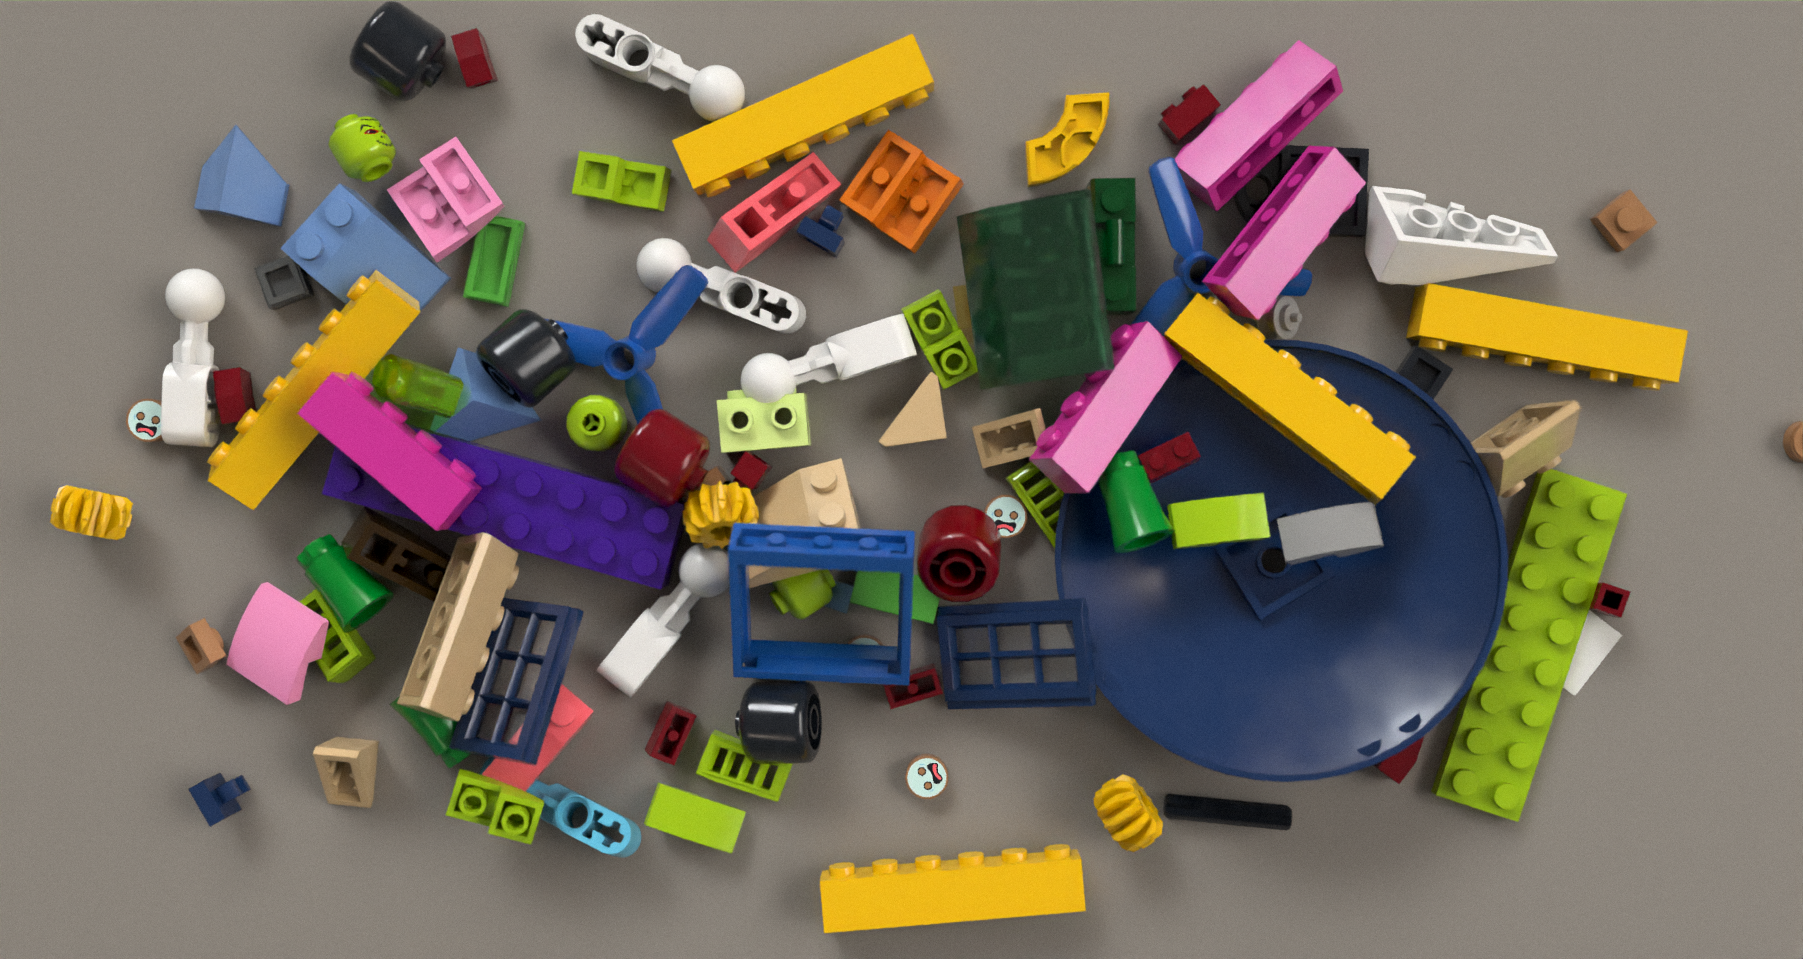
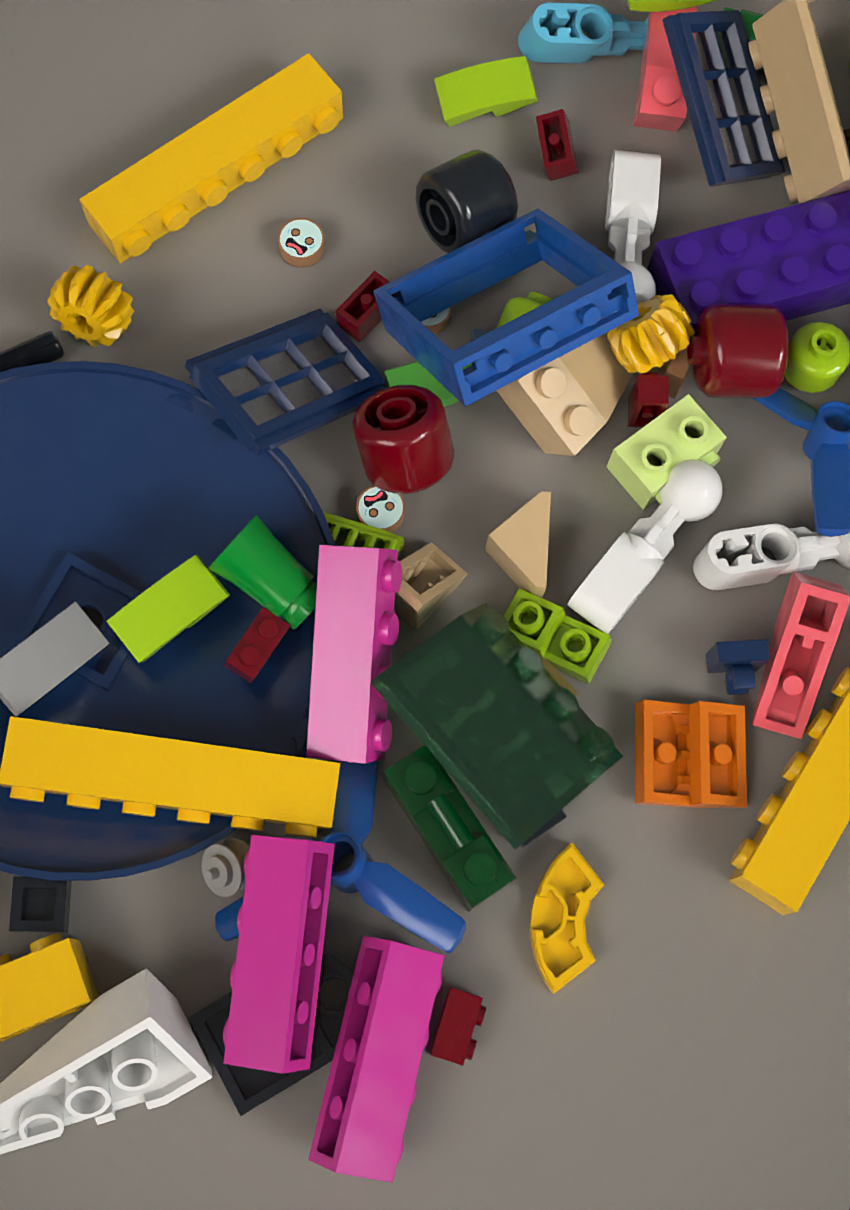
camera: 140 degrees right, 15 degrees down
lime slope [696,730,793,802] -> none

